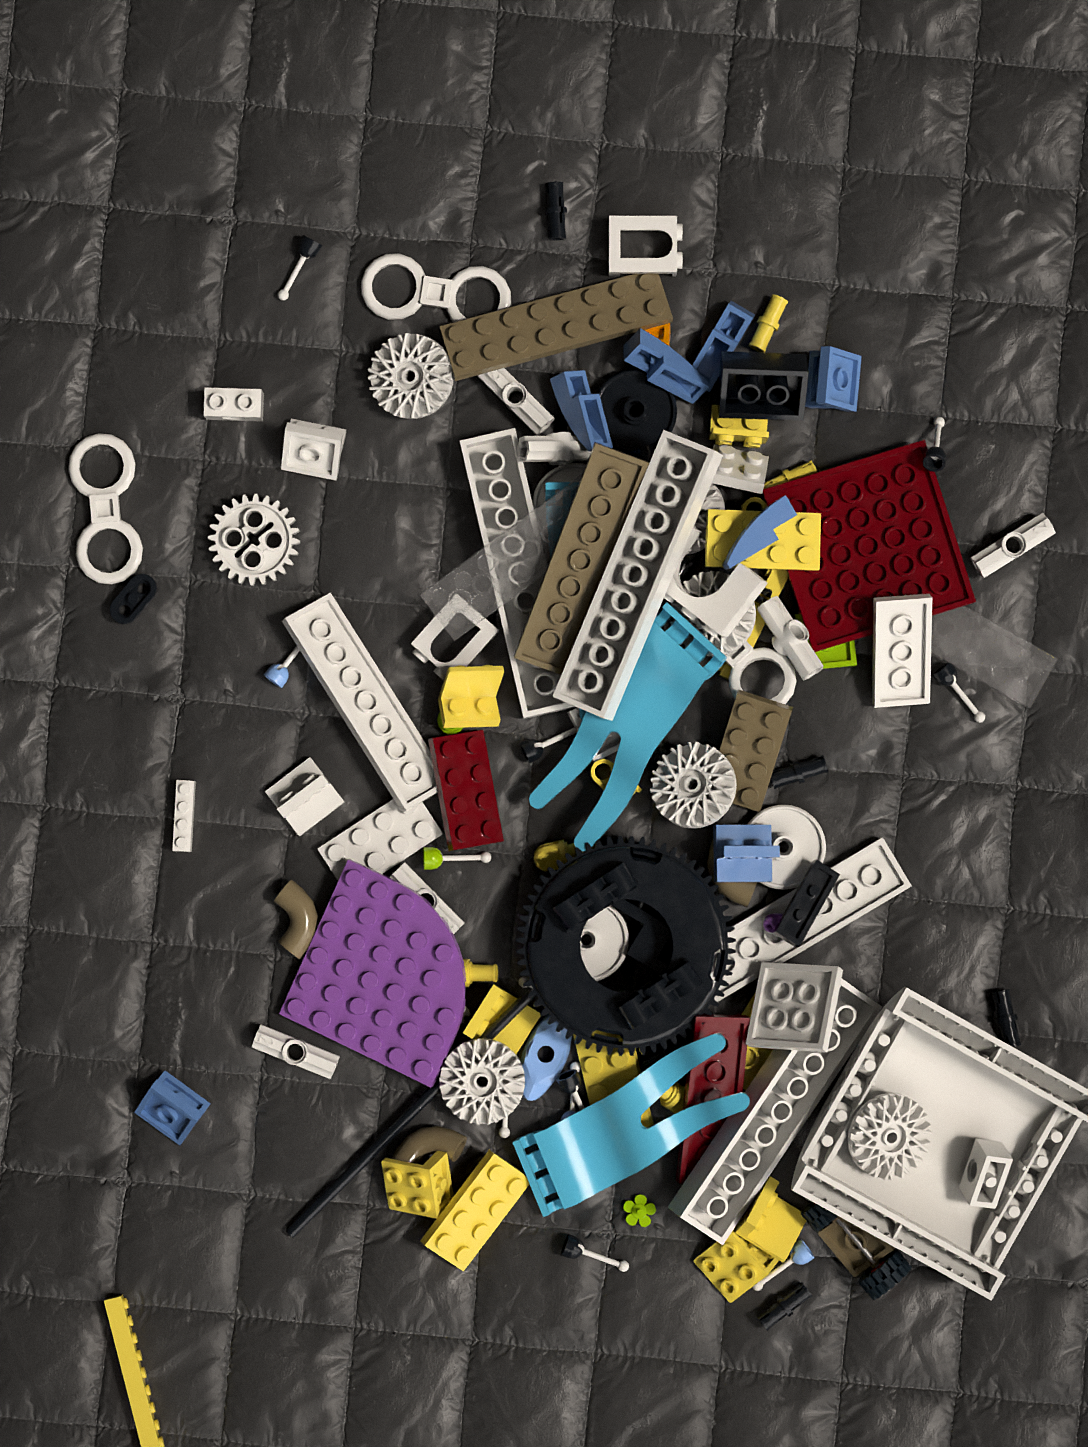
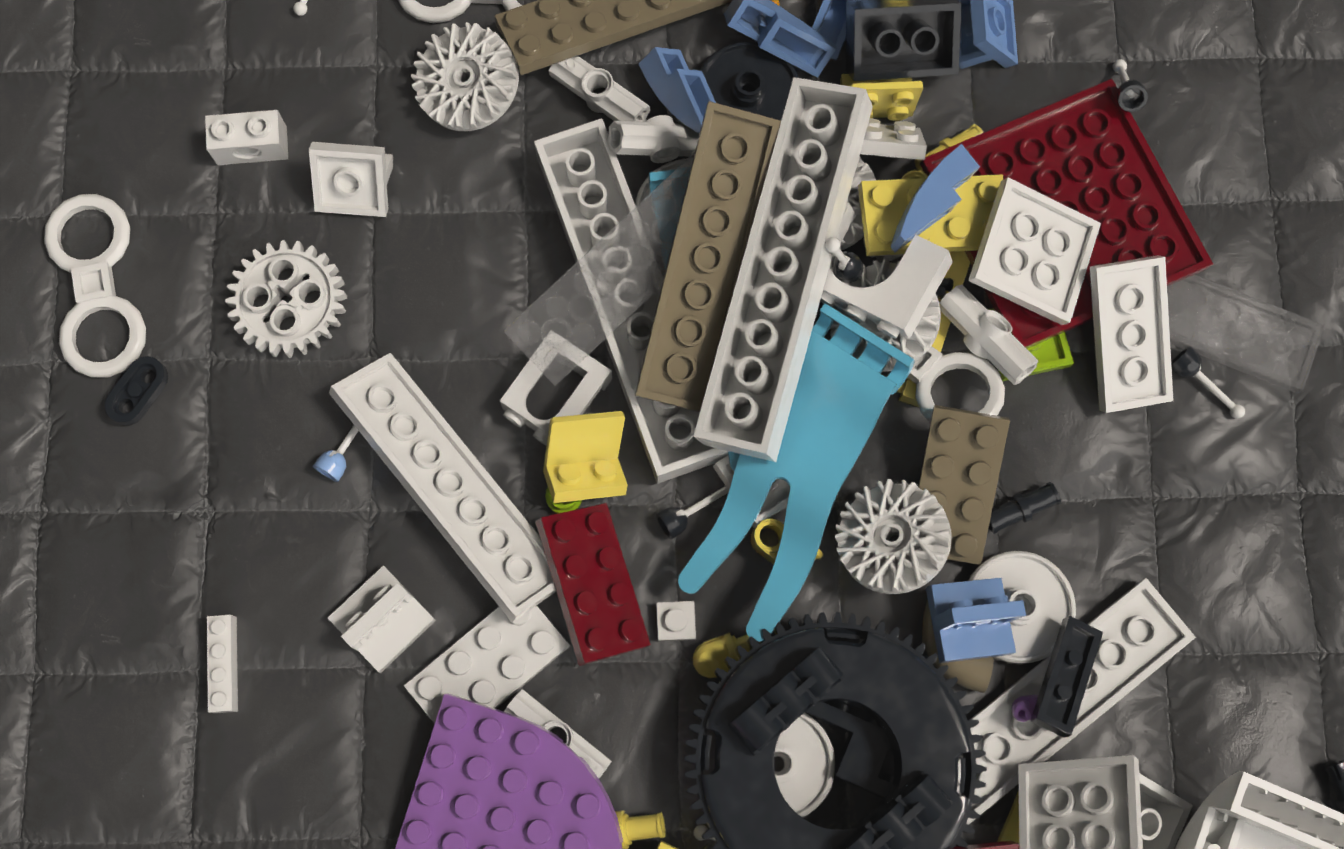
camera: 10 degrees left, 10 degrees down
dark tan cylinder [274,879,318,959] -> none
hinge [423,847,491,870] -> none
white piece [970,513,1056,579] -> none
none -> white plate [657,601,696,642]
none -> black hinge [825,237,864,283]
none -> white plate [968,177,1101,325]

